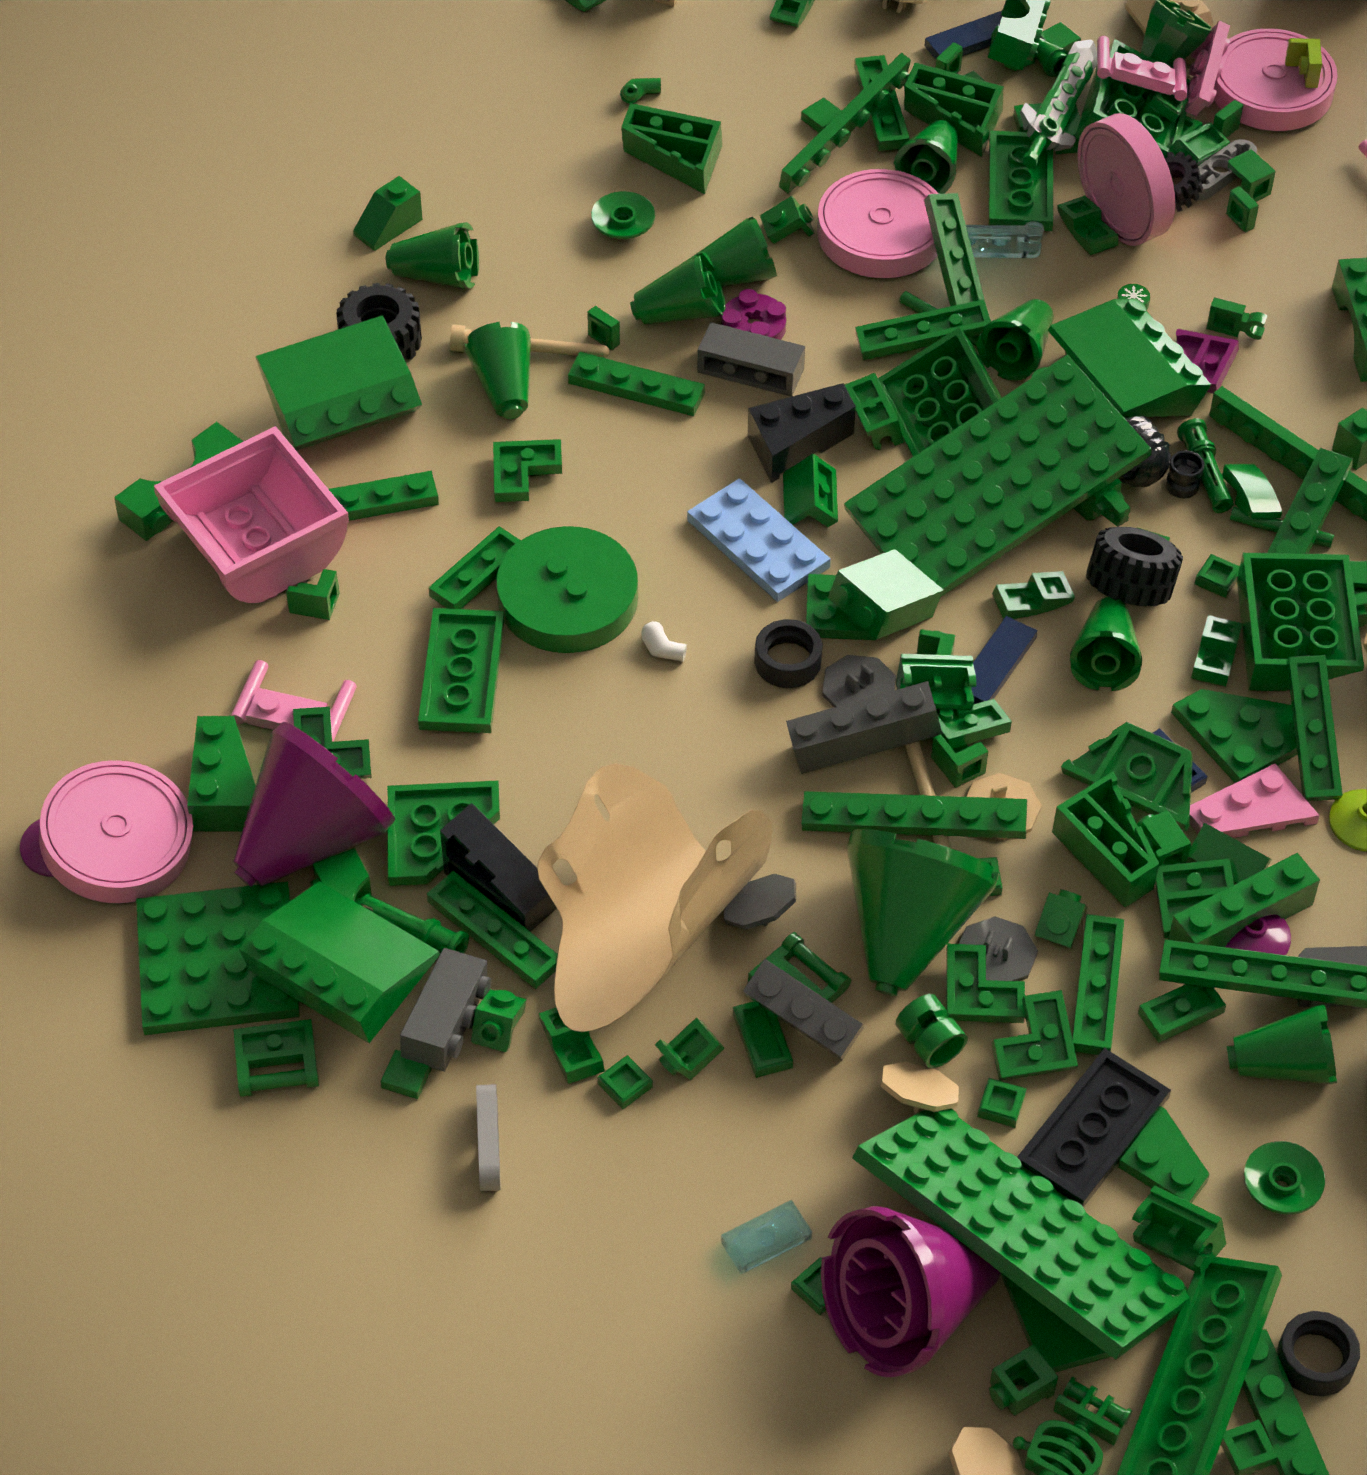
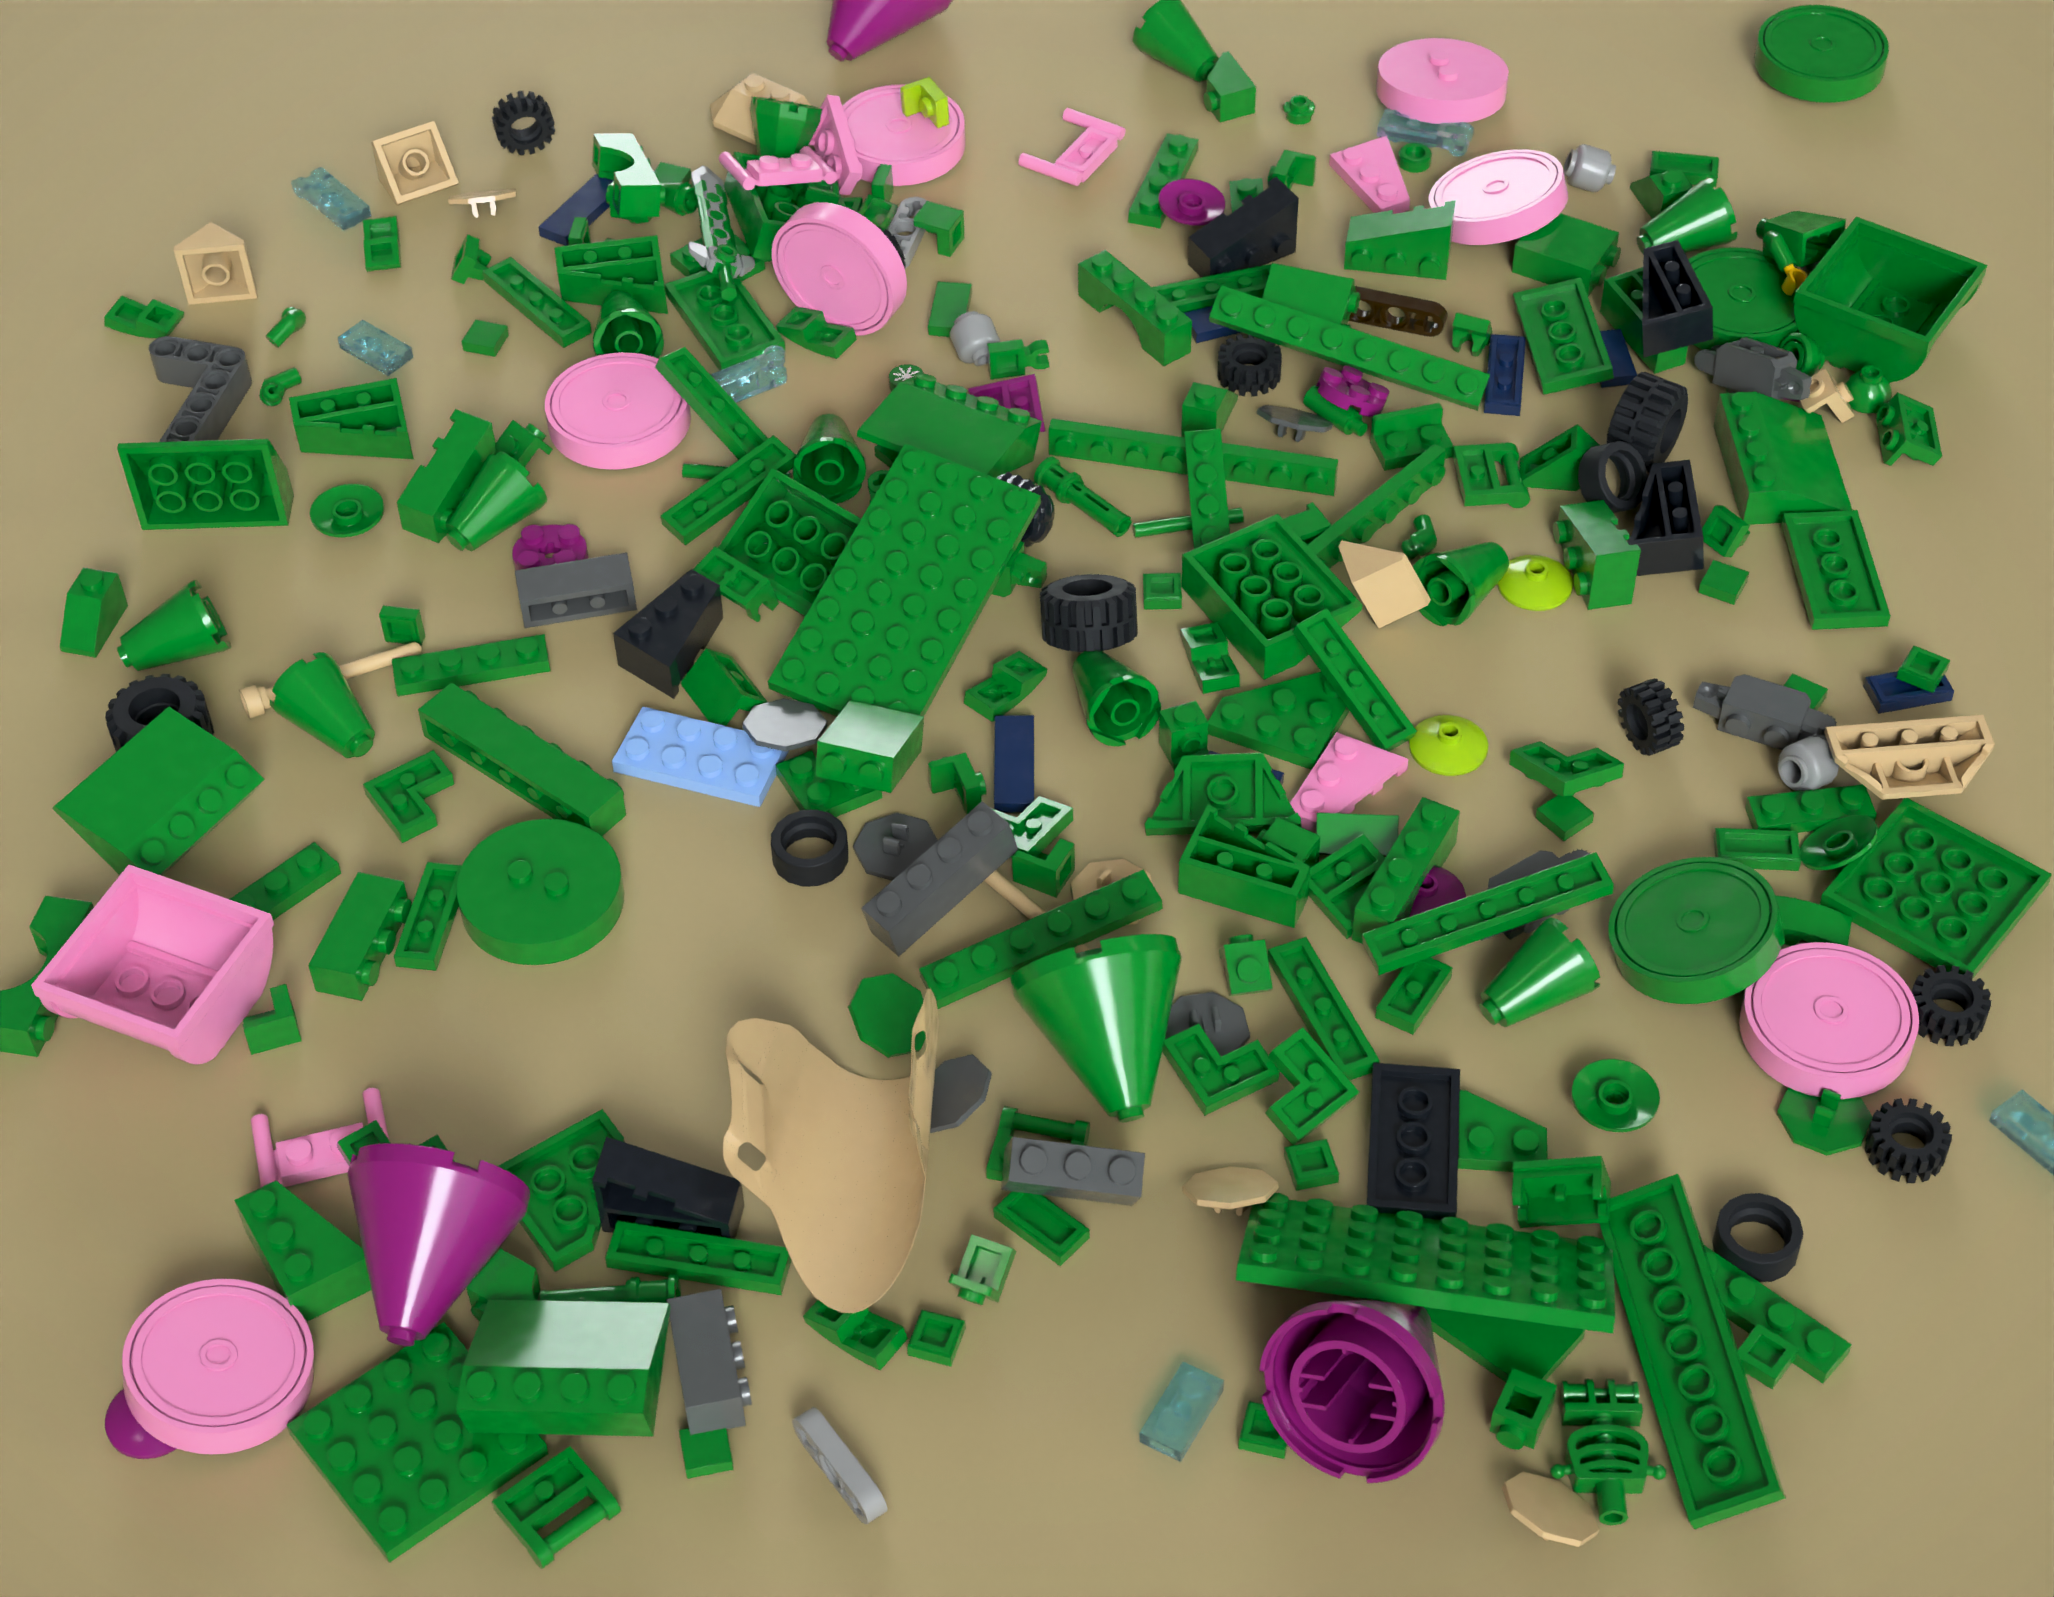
camera: 30 degrees left, 5 degrees down
green plate [418,608,504,733] -> none
green bracket [471,989,527,1052] -> none
green cone [630,252,726,324] -> none
white arm [641,622,687,662] -> none
green plate [779,52,911,194] -> none
green wheel [895,994,968,1068] -> none
green hinge [896,654,976,709] -> none
black wheel [1165,450,1205,499] -> none
slope [1222,464,1282,519] -> none
green tile [1226,186,1259,233] -> none
none -> green slope [117,439,294,530]
none -> dark grey beam [148,336,252,442]
none -> green arm [265,307,306,348]
none -> green brick [308,872,412,1001]
none -> clear light blue plate [337,320,414,376]
none -> green wedge [397,409,497,543]
none -> green brick [418,682,626,836]
none -> green tile [451,234,491,284]
none -> piece [742,698,827,752]
none -> green piece [848,973,926,1058]
none -> green tile [928,282,972,337]
none -> light grey head [950,311,1000,366]
none -> green brick [1159,700,1209,770]

